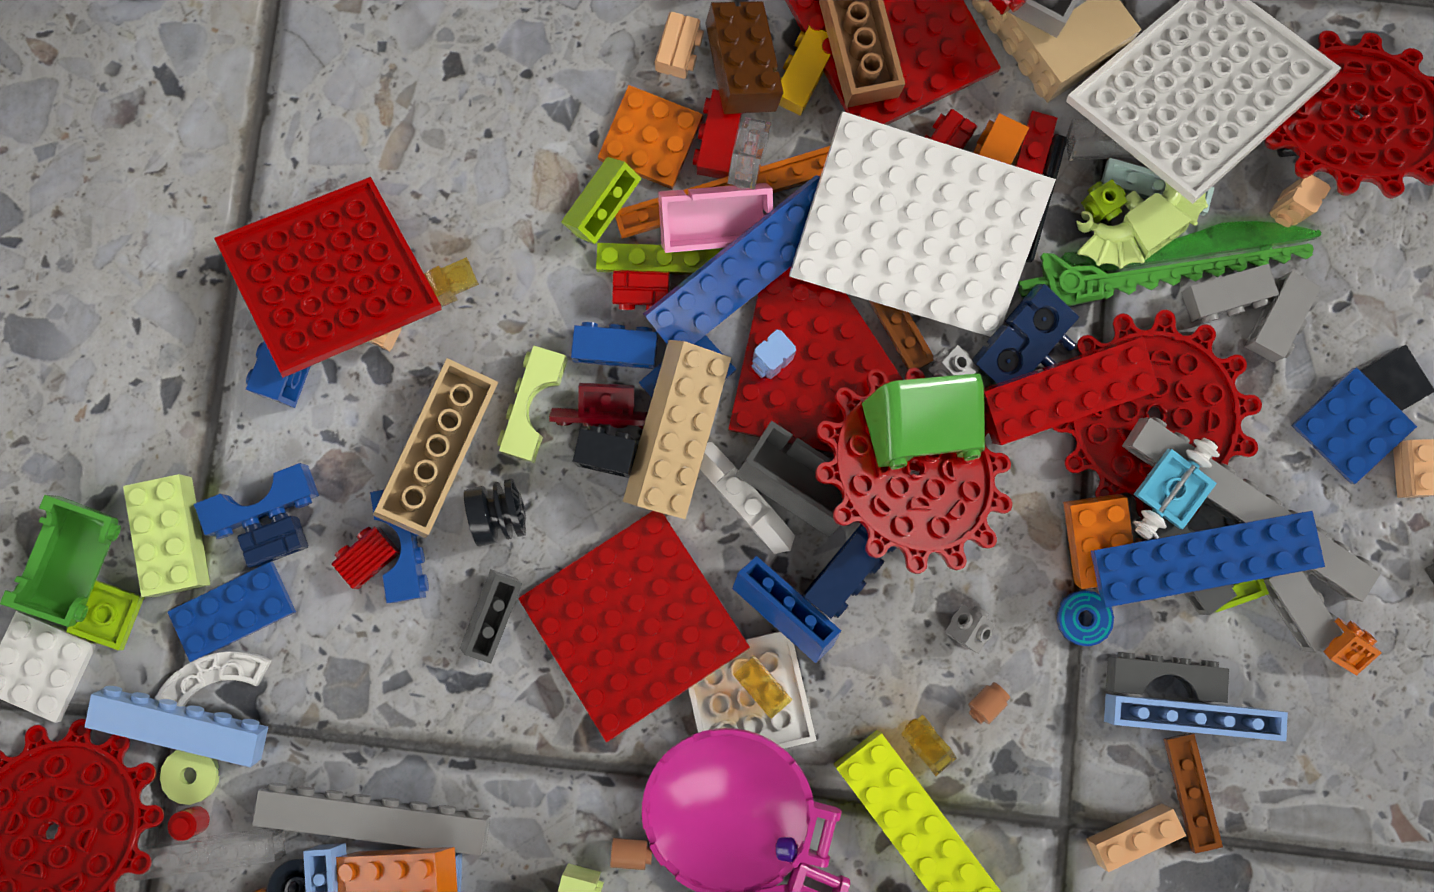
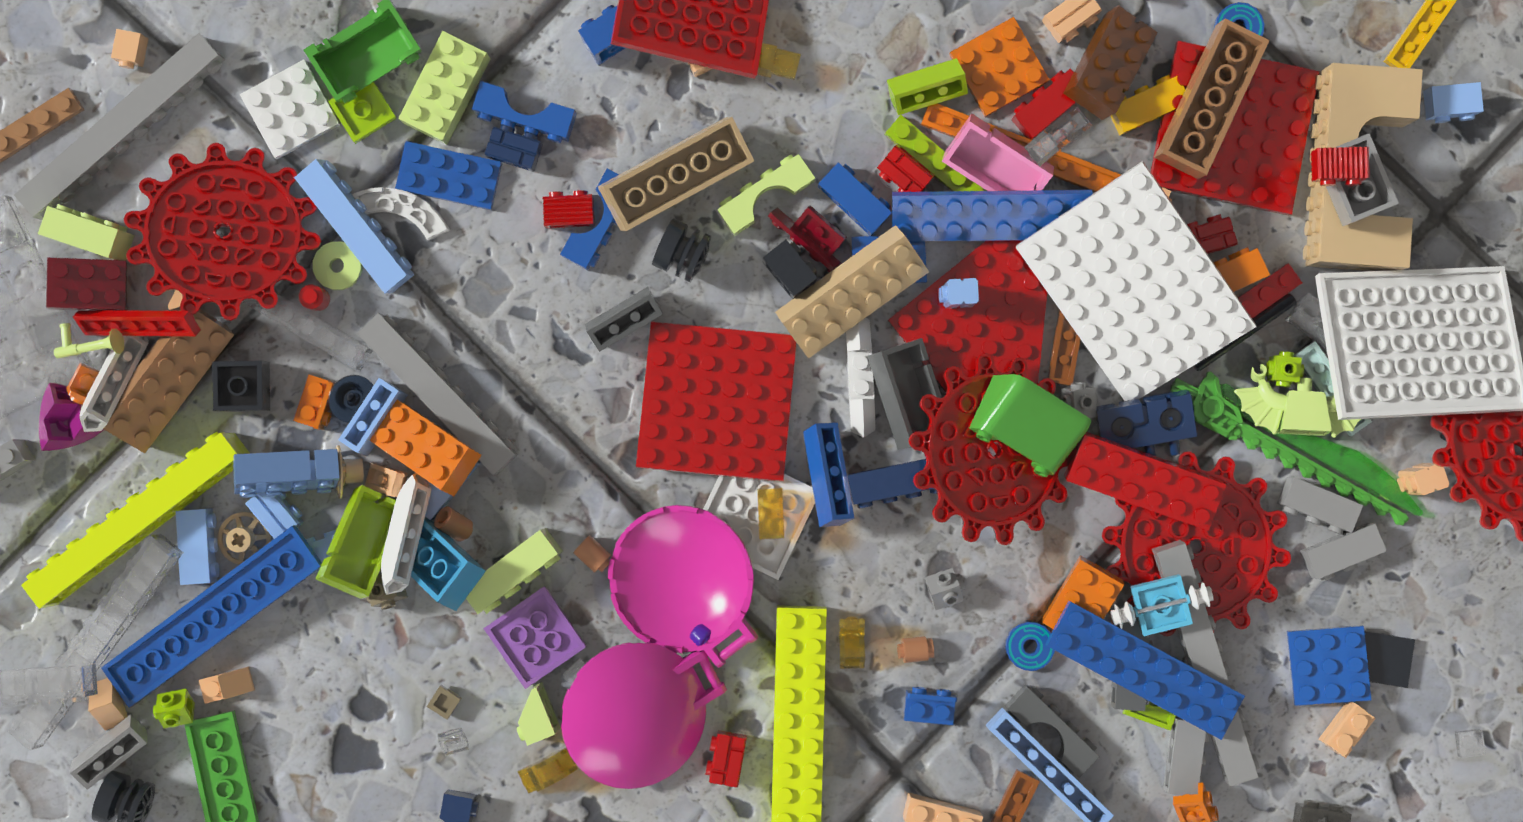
camera: 45 degrees right, 5 degrees up
none -> blue bracket [904,687,957,725]

